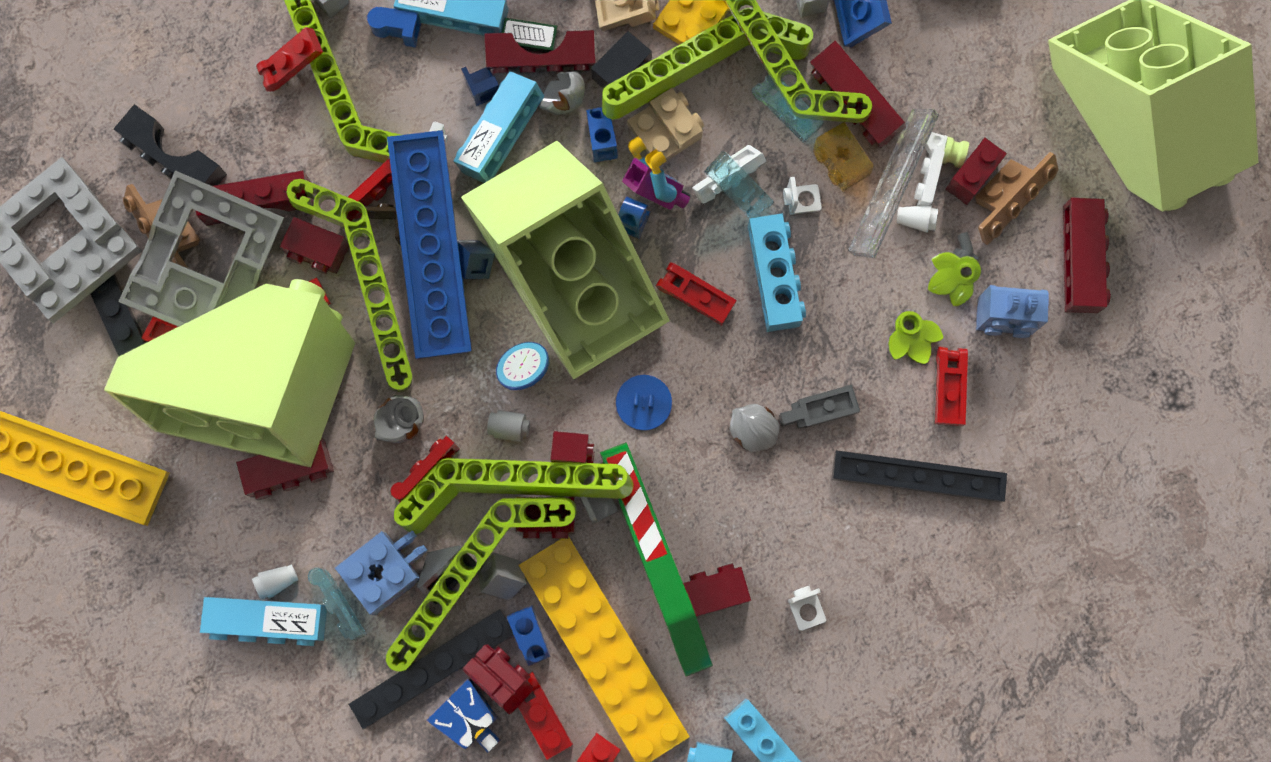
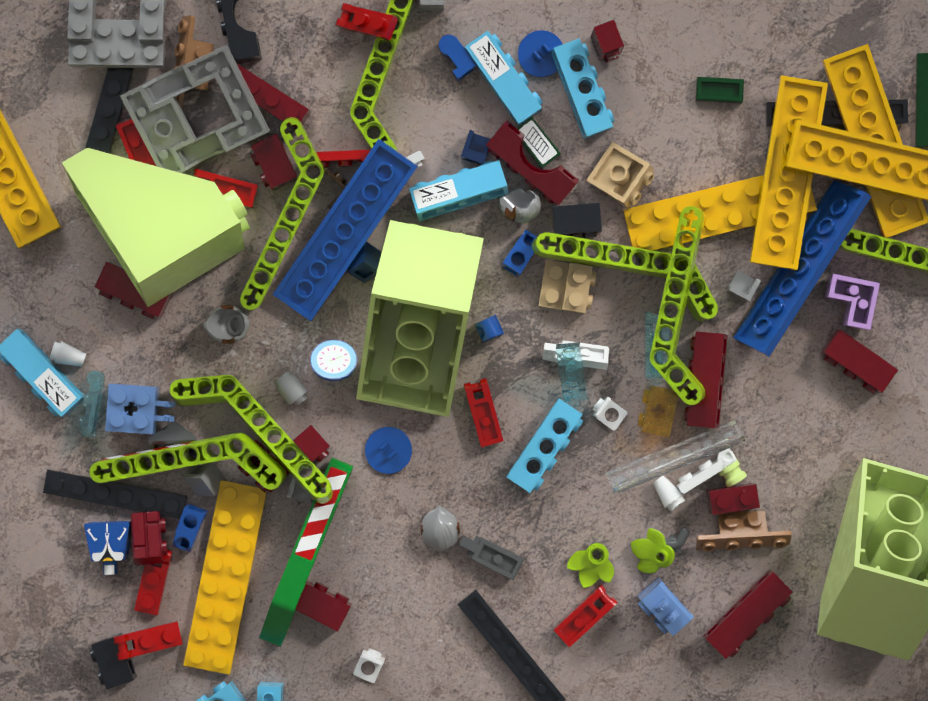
camera: 45 degrees right, 10 degrees up
red plate [390,435,460,502] -> none
torso [622,136,690,210] -> none

